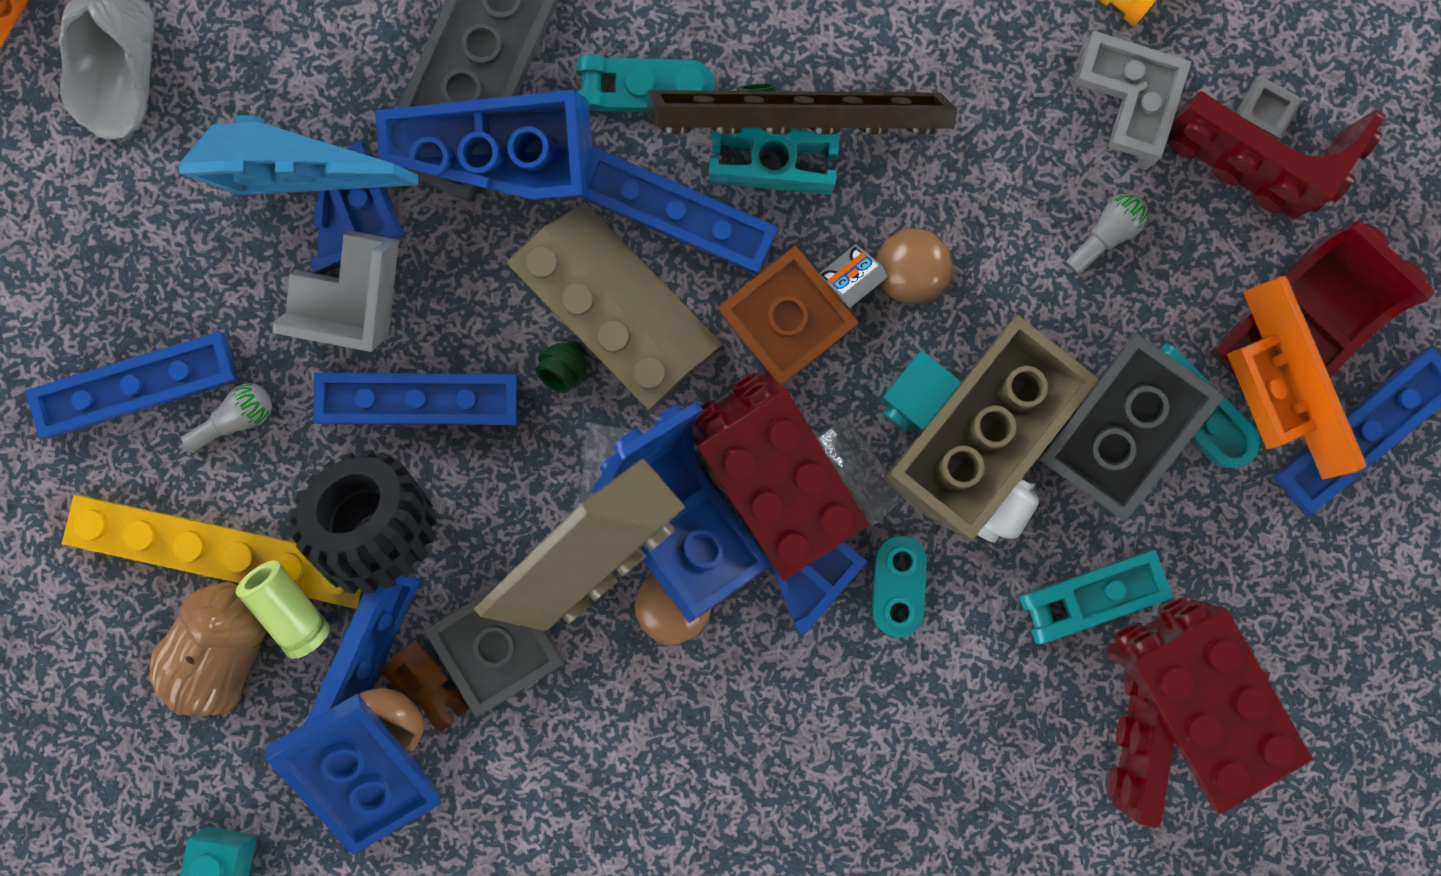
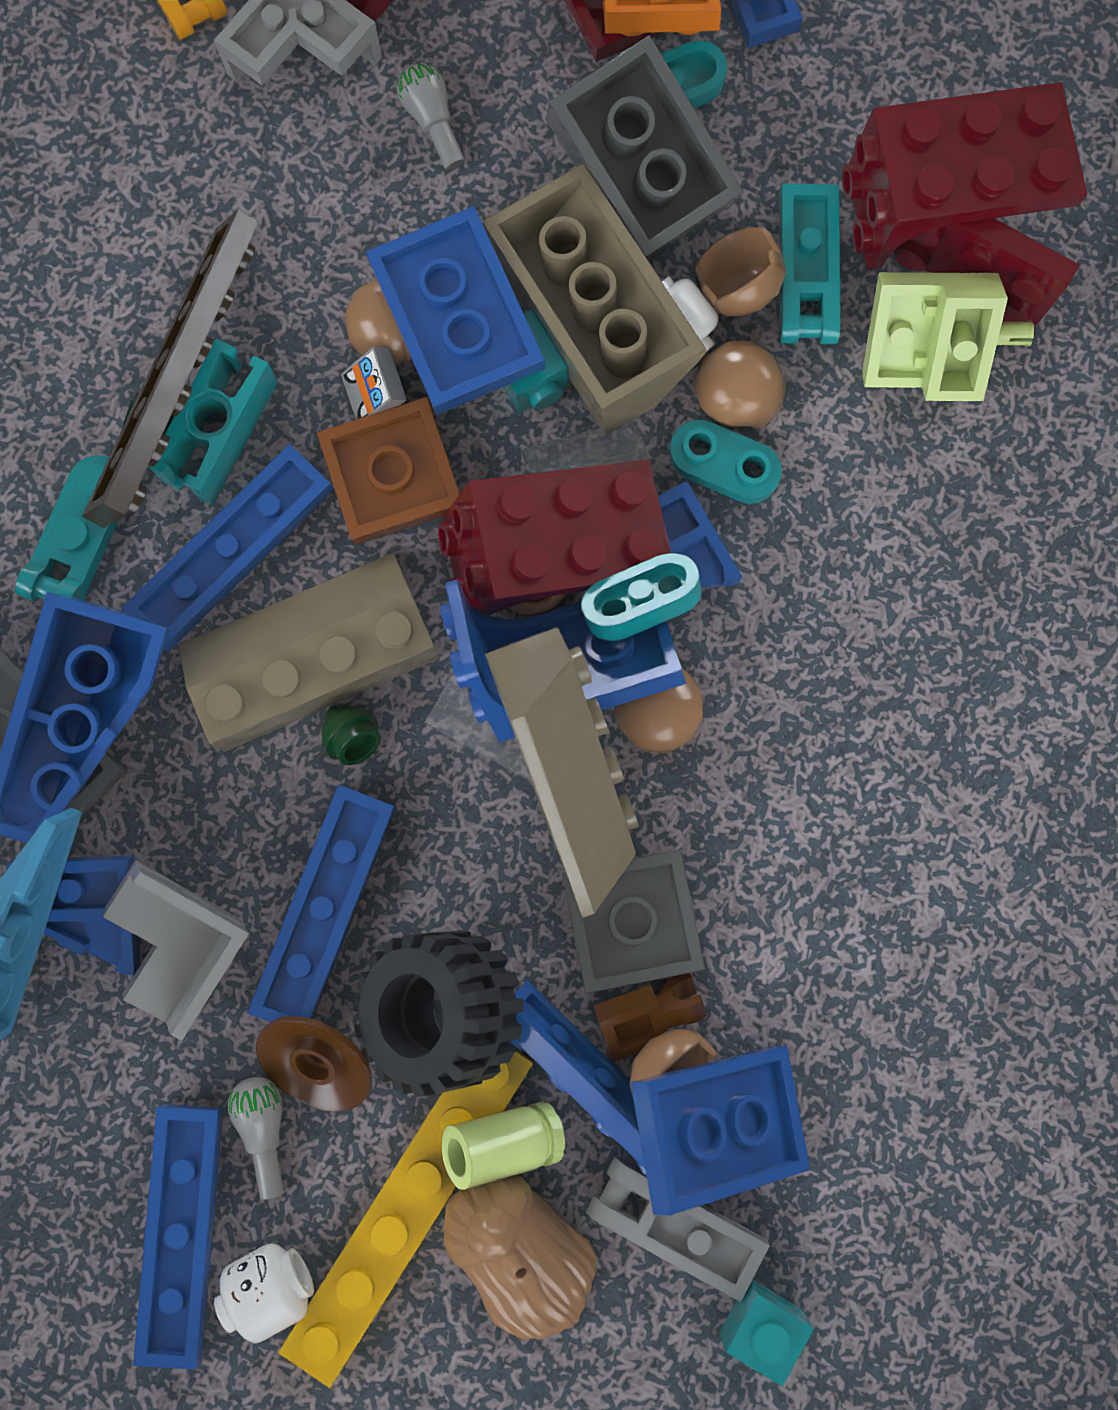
camera: 70 degrees left, 5 degrees down
none -> white head [214,1243,314,1343]
none -> reddish brown dish [256,1016,372,1111]
none -> blue plate [365,206,546,415]
none -> teal plate [581,553,702,641]
none -> light grey plate [586,1156,770,1302]
none -> medium nougat hair [694,341,786,429]
none -> medium nougat hair [695,227,786,316]
none -> yellowish green plate [862,272,1034,401]

